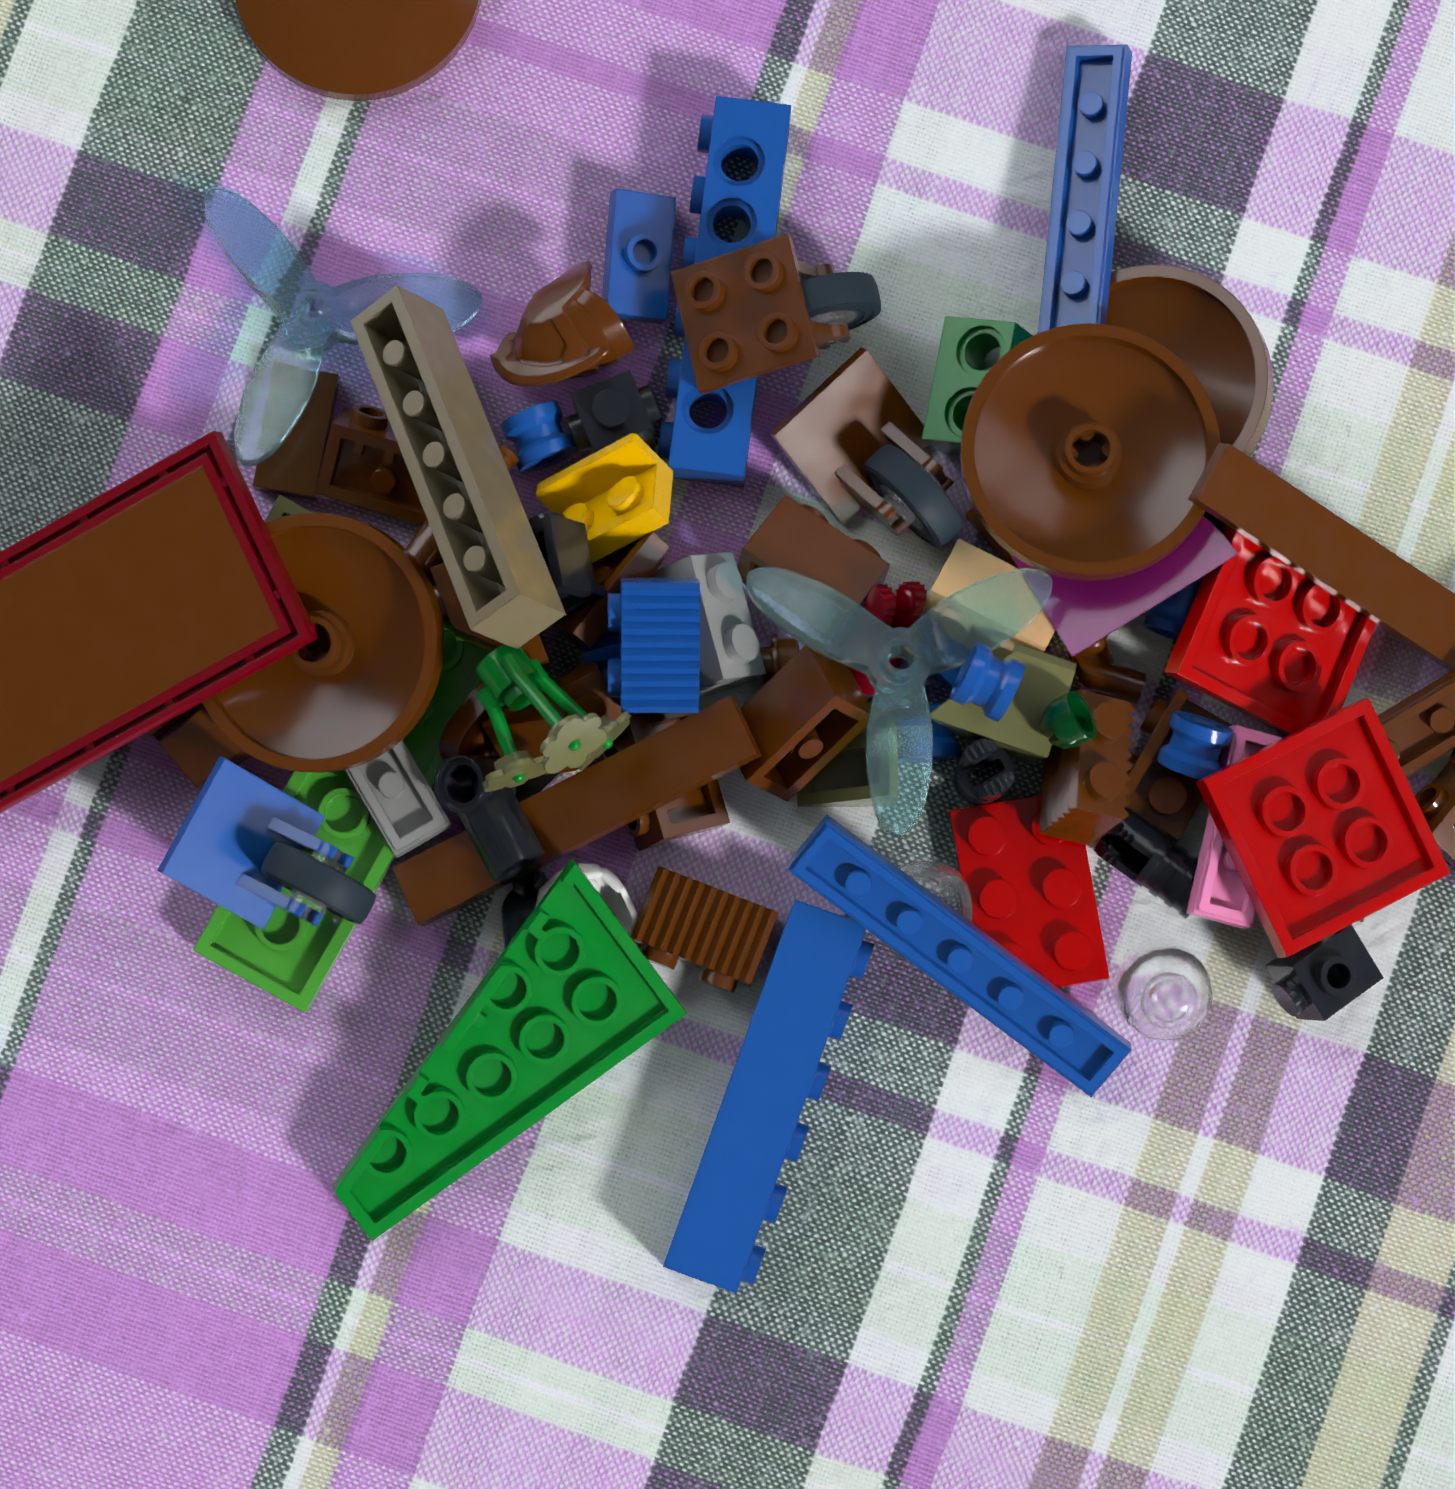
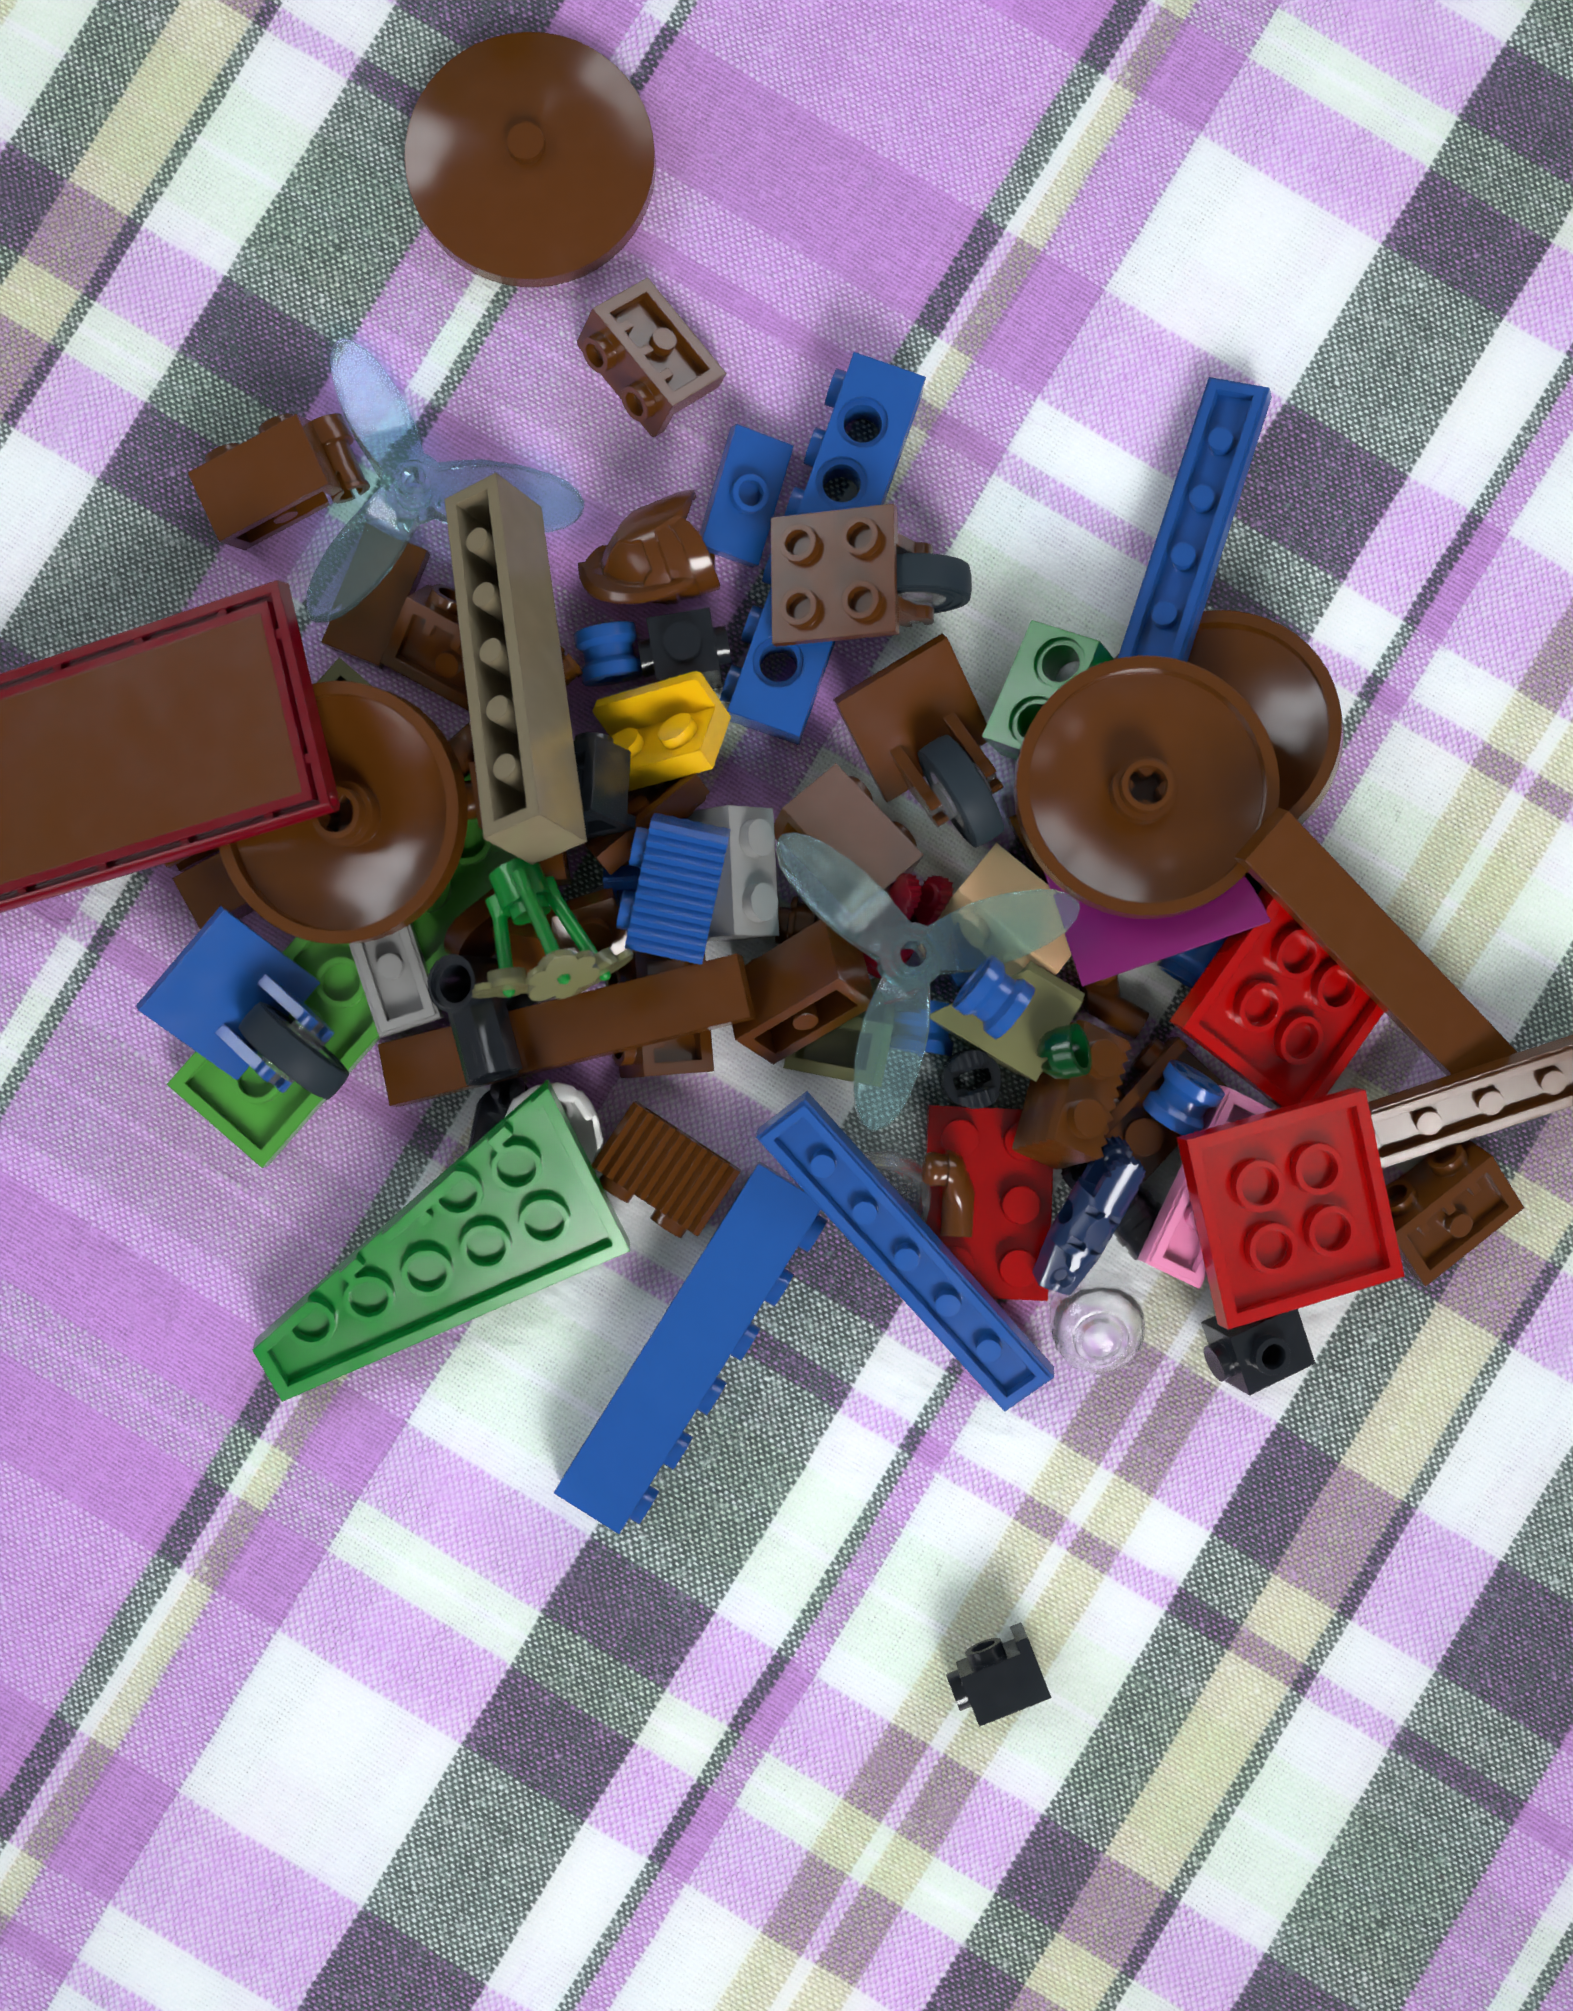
camera: 10 degrees right, 5 degrees up
none -> reddish brown hinge [188,413,370,550]
none -> bracket [577,277,727,437]
none -> reddish brown arm [922,1149,975,1237]
none -> black brick [946,1622,1051,1727]
none -> dark blue hinge [1032,1135,1146,1295]

